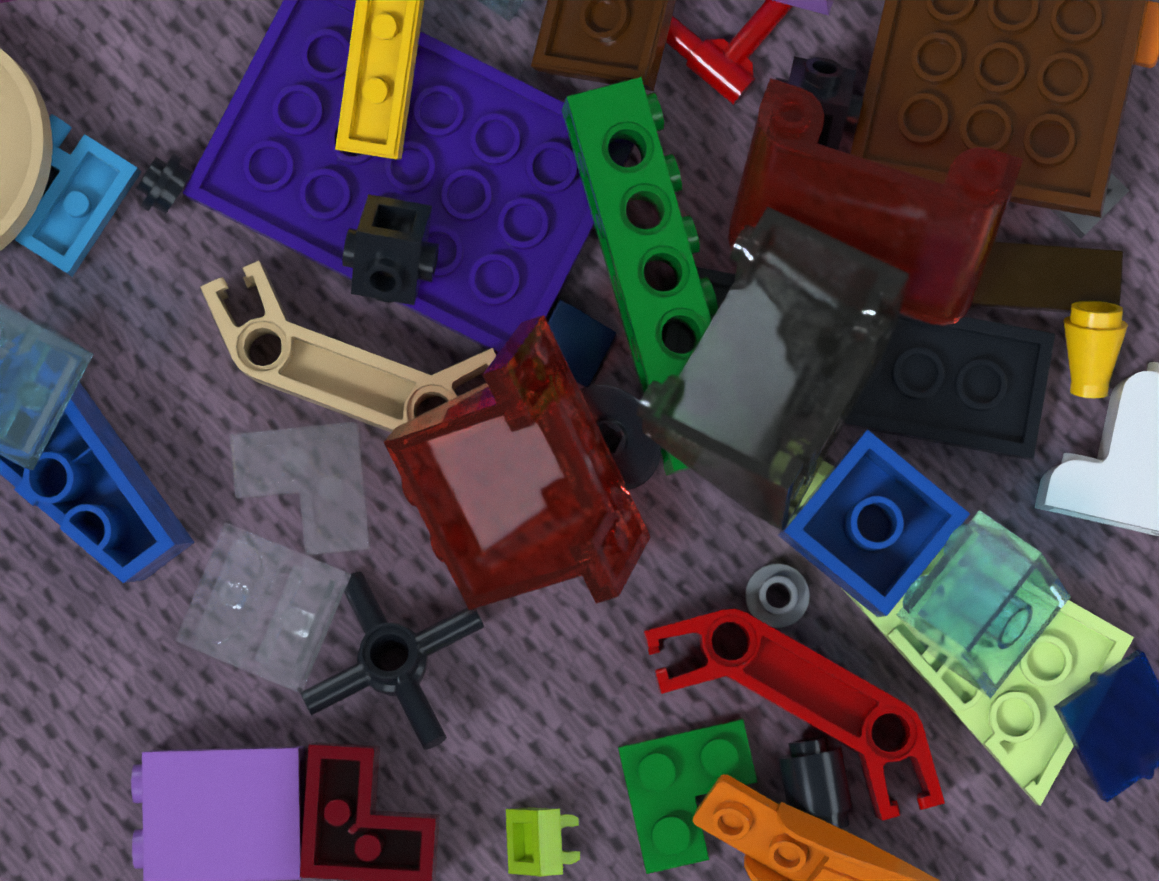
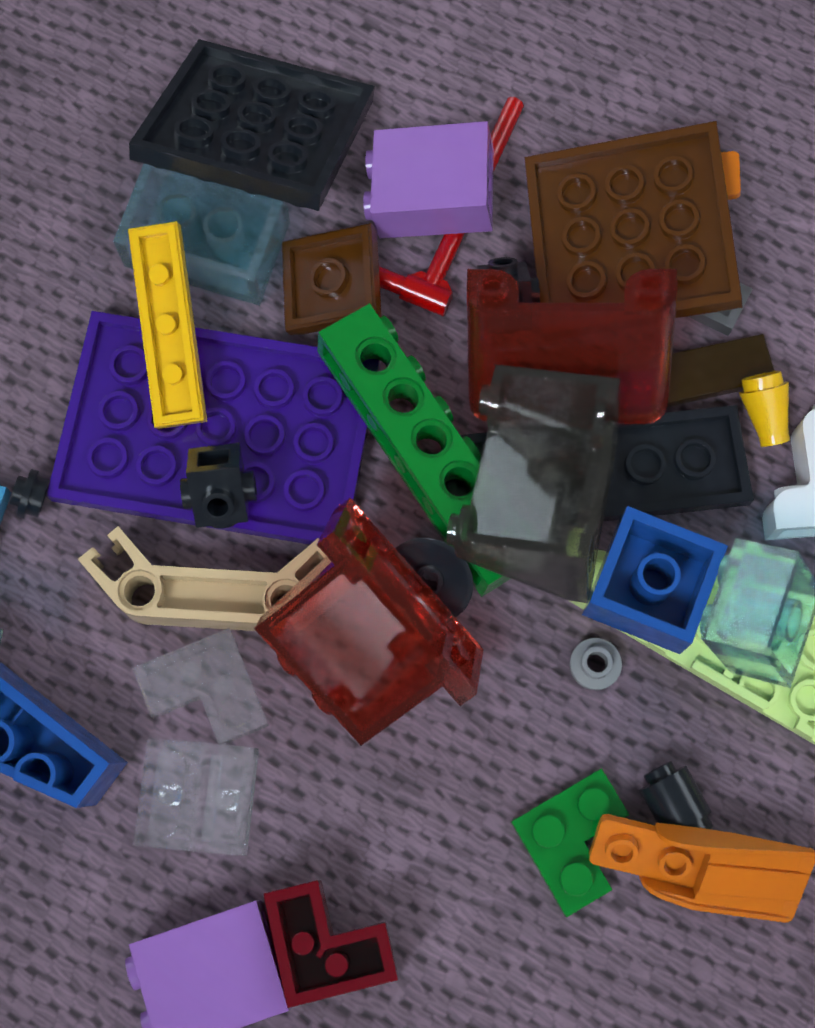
camera: 15 degrees left, 10 degrees down
black bar [300,572,484,750] -> none
lime tile [506,807,580,877] -> none
dark blue slope [531,300,617,387] -> none
red piece [643,609,945,821] -> none

